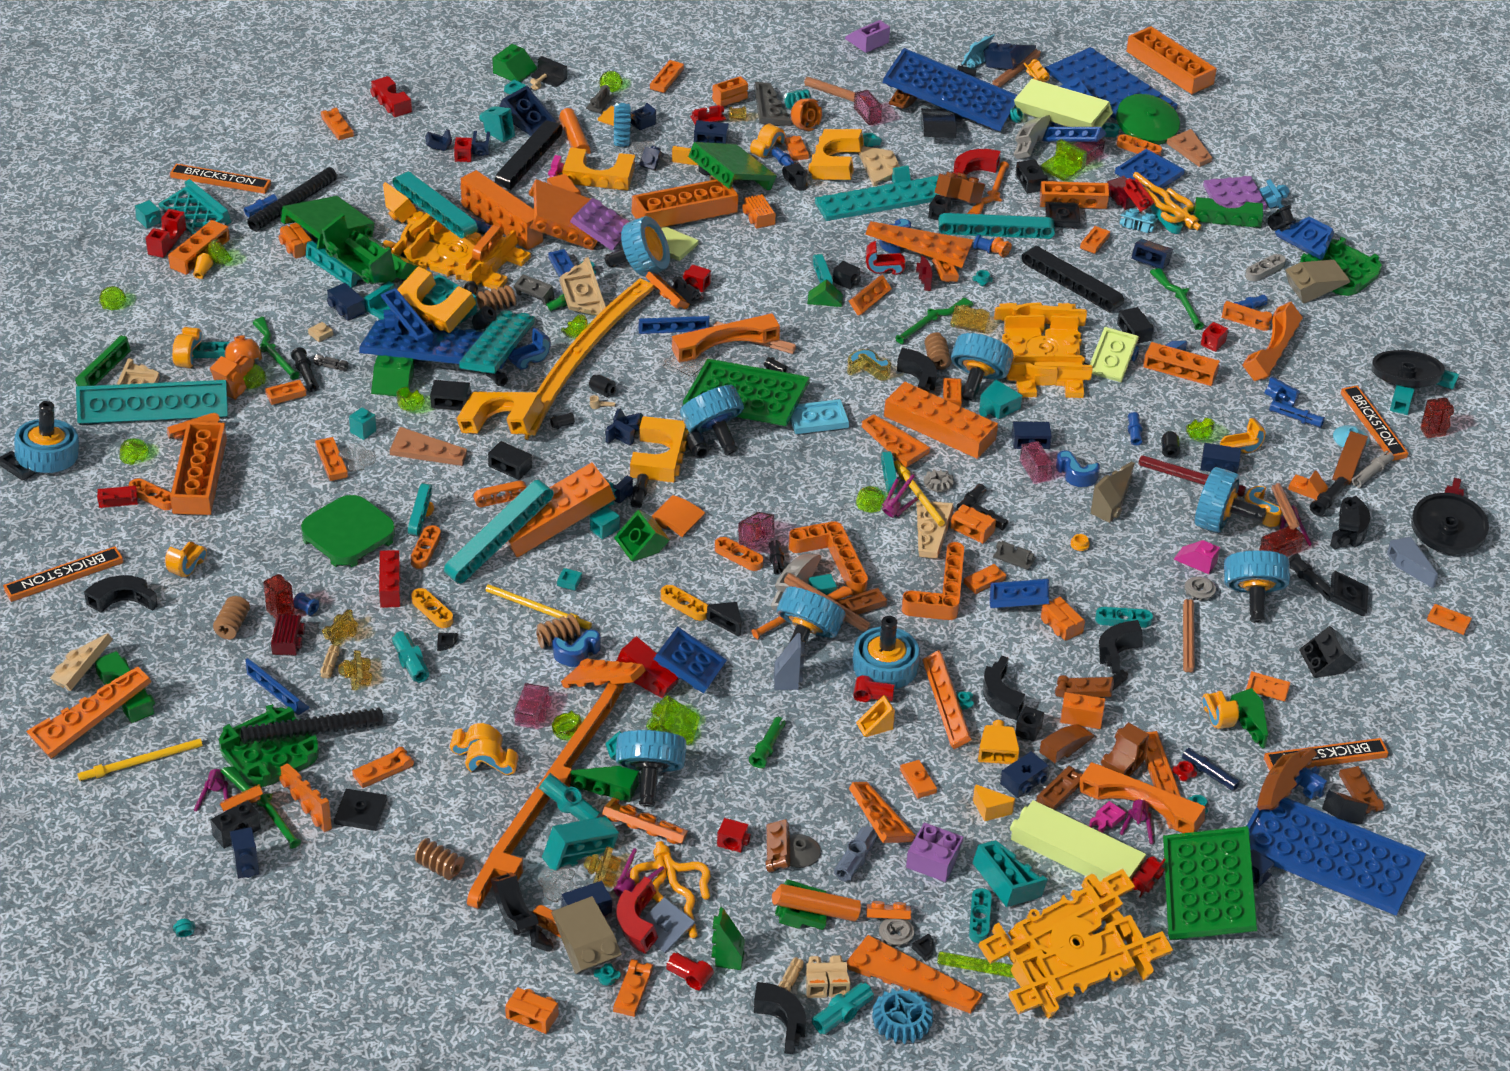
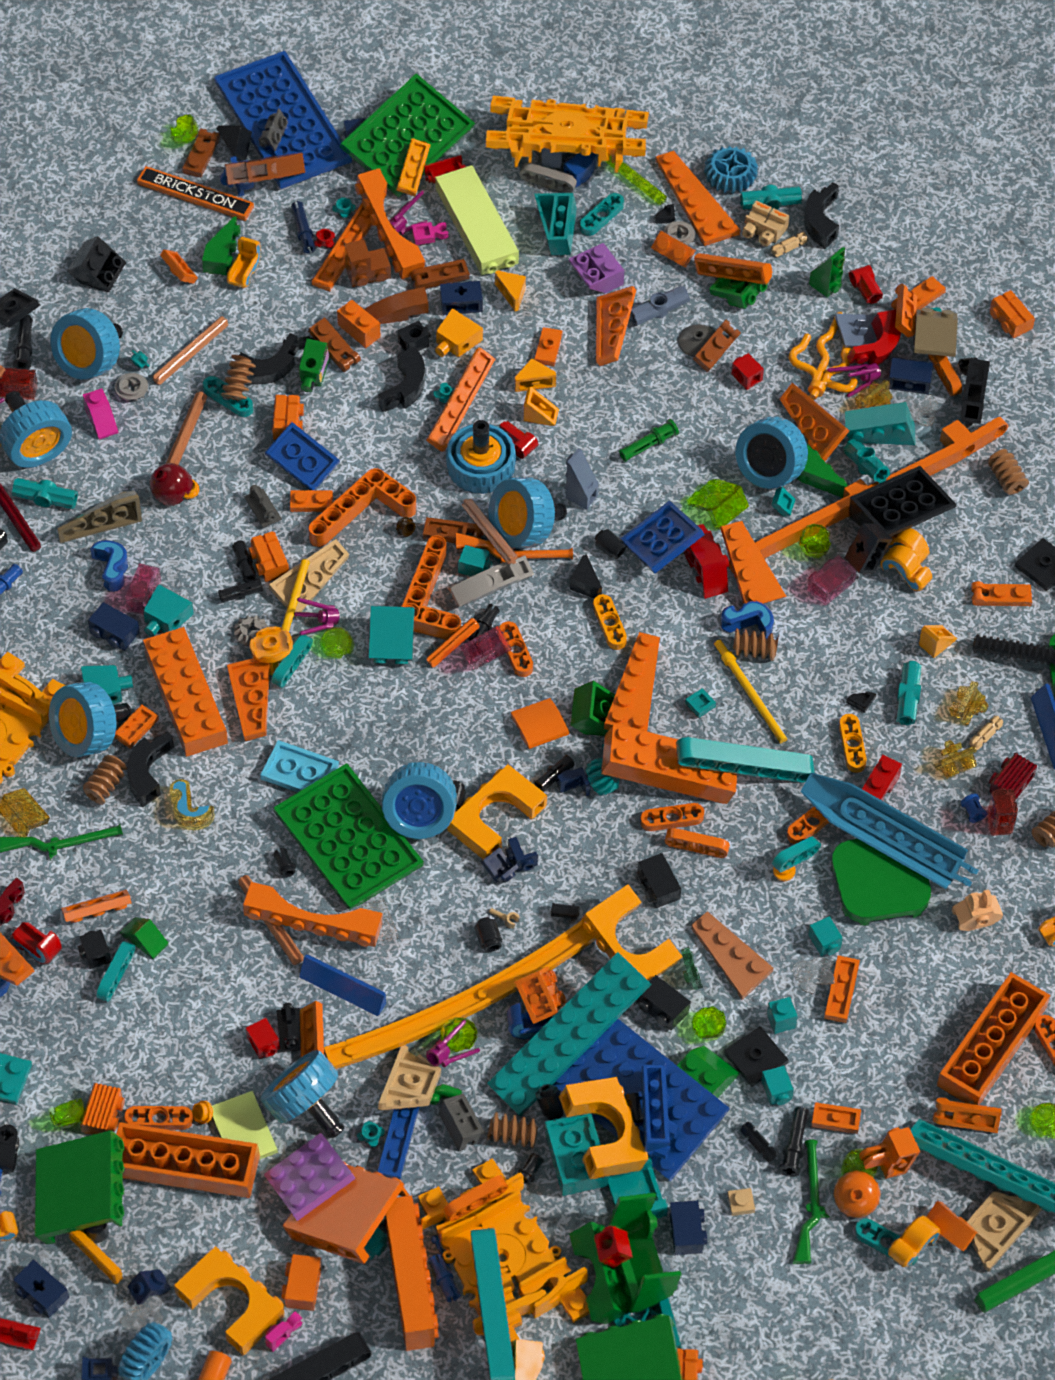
camera: 145 degrees left, 15 degrees up
none -> teal piece [12,478,78,509]
none -> clear neon green hair [49,1098,85,1128]
none -> orange beam [125,1106,193,1130]
none -> teal plate [129,350,150,369]
none -> teal torso [144,584,194,637]
none -> dark red cylinder [149,463,193,506]
none -> nougat axle [166,391,207,465]
none -> clear neon green hair [170,114,199,145]
none -> light orange plate [192,1100,213,1124]
none -> medium nougat piece [221,355,256,401]
none -> light orange tile [249,626,293,663]
none -> dark grey hinge [259,109,288,151]
none -> green torso [299,339,330,392]
none -> teal panel [369,606,415,664]
none -> light orange tile [396,138,431,197]
none -> dark brown plate [396,517,416,537]
none -> orange axle [426,618,480,667]
none -> magenta plant [426,1020,480,1067]
none -> light orange slope [515,358,556,392]
none -> orange bracket [515,966,567,1024]
none -> red brick [594,1226,633,1267]
none -> black brick [595,529,627,559]
none -> orange wing [604,632,660,731]
none -> clear green plate [681,947,703,990]
none -> black plate [723,1026,789,1087]
none -> teal brick [761,1066,794,1105]
none -> dark azure hinge [800,772,979,889]
none -> teal brick [808,916,843,957]
none -> black brick [844,523,893,574]
none -> black slope [849,466,956,537]
none -> orange plate [895,284,917,338]
none -> light orange slope [919,625,957,658]
none -> orange slope [926,1201,978,1251]
none -> light nougat hinge [952,890,1003,931]

